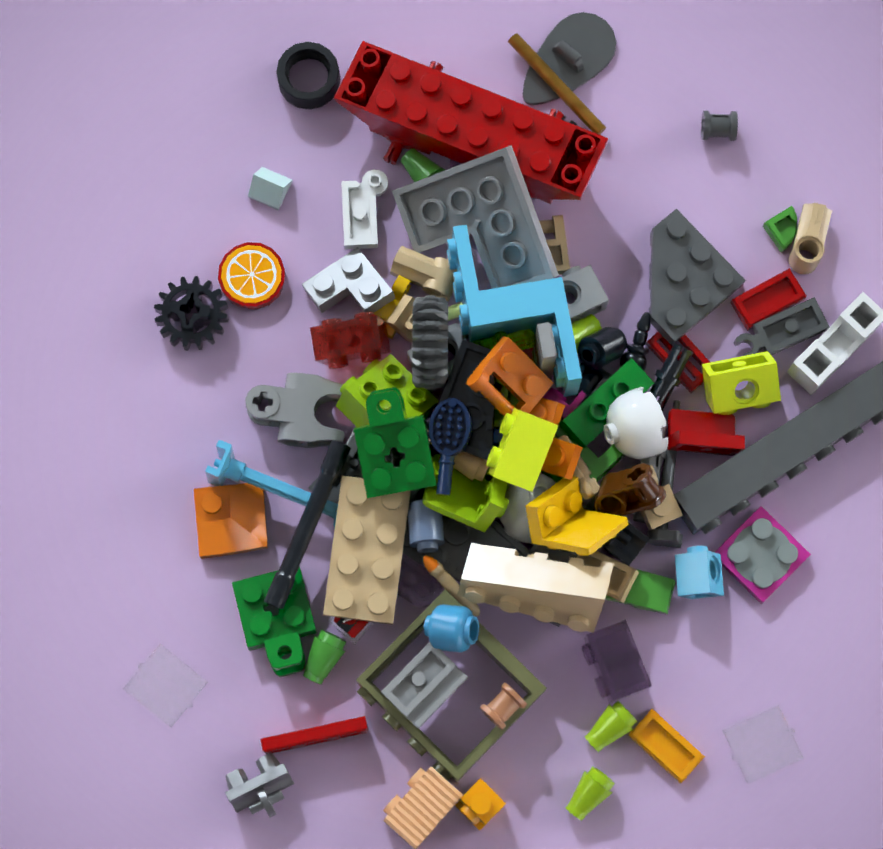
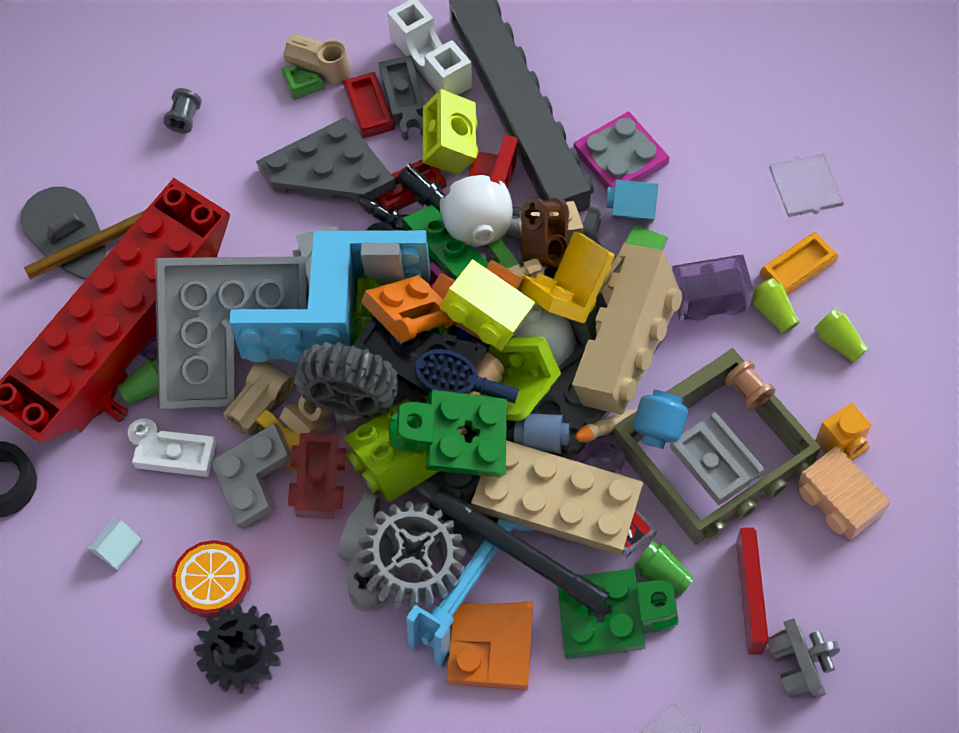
camera: 75 degrees left, 15 degrees down
none -> light grey gear [356,501,465,610]

